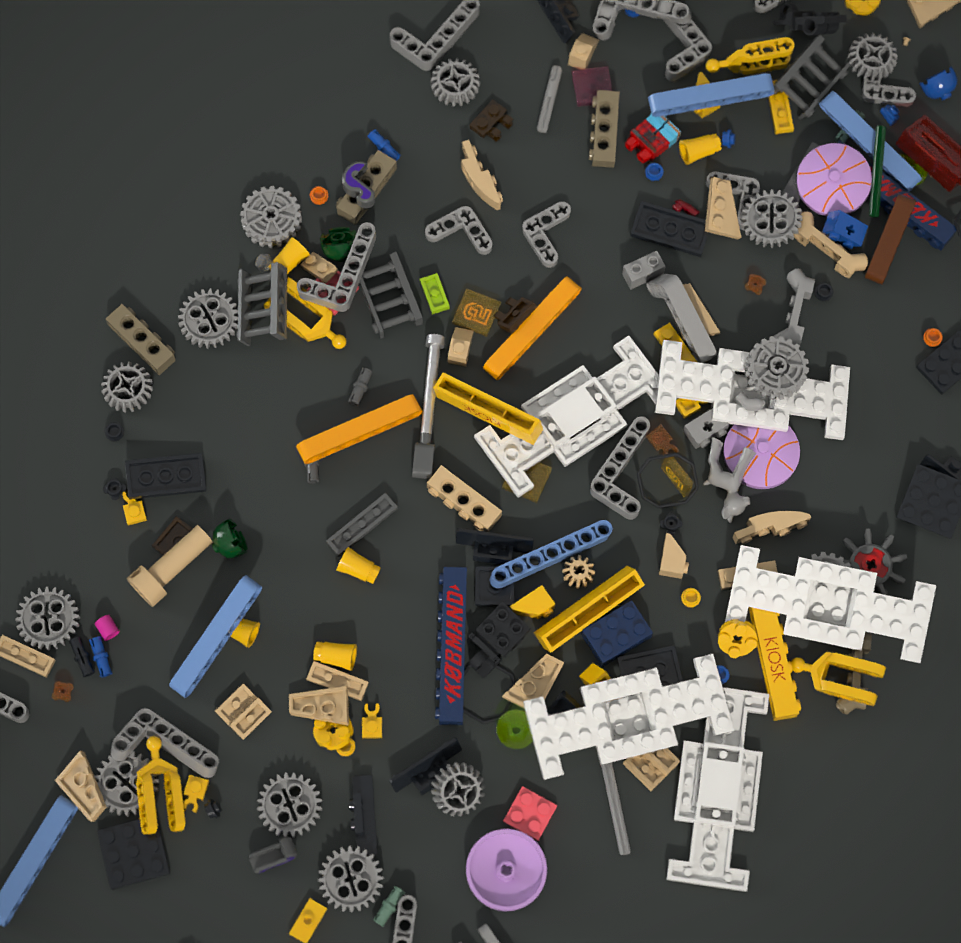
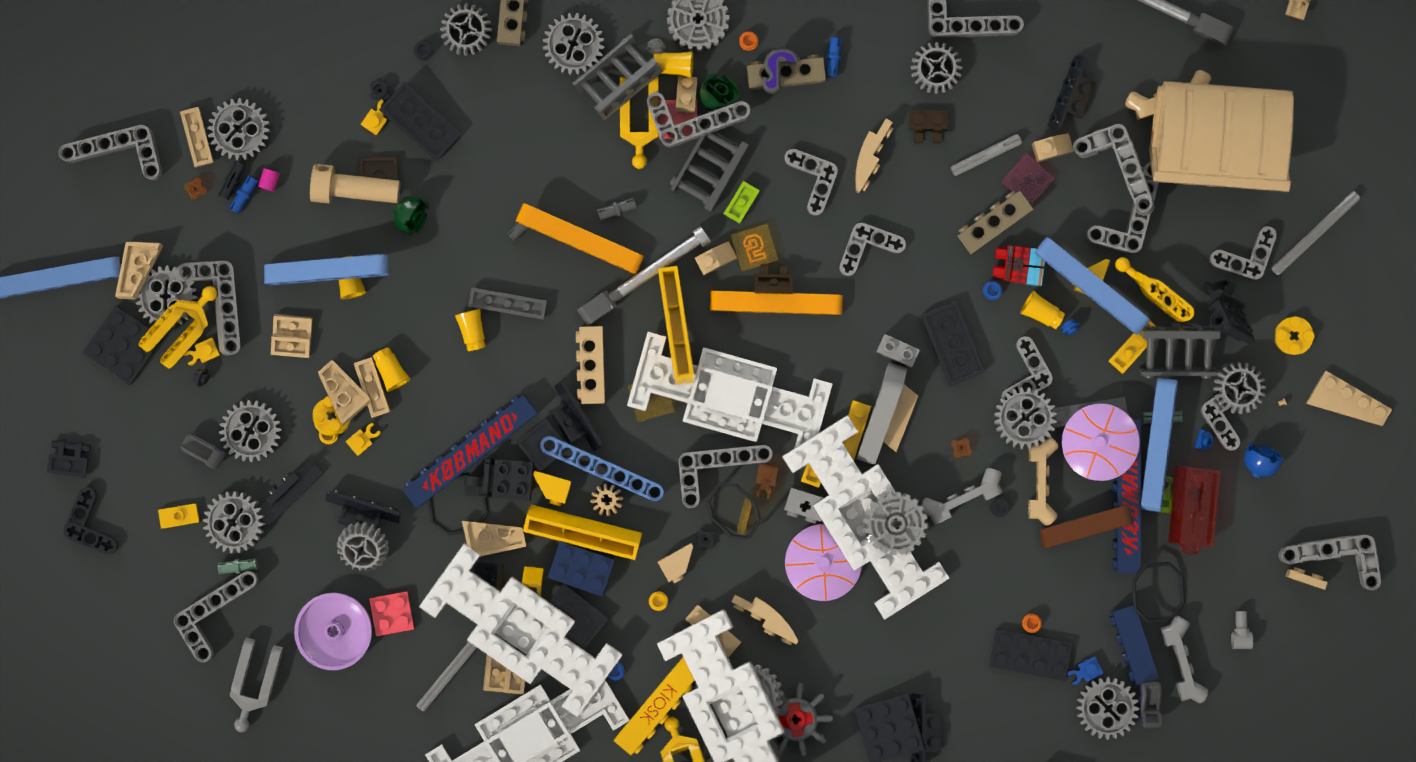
camera: 55 degrees right, 15 degrees up
clear neon green dish [497,710,533,749] -> none
dark red arm [672,200,700,217] -> none
light grey animal [703,437,756,523] -> none
tan wing [705,177,741,239] -> none
yellow plate [718,619,757,658] -> none
light grey arm [736,391,765,411] -> none
blue brick [822,210,868,249] -> none
dark green axle [869,125,886,217] -> none

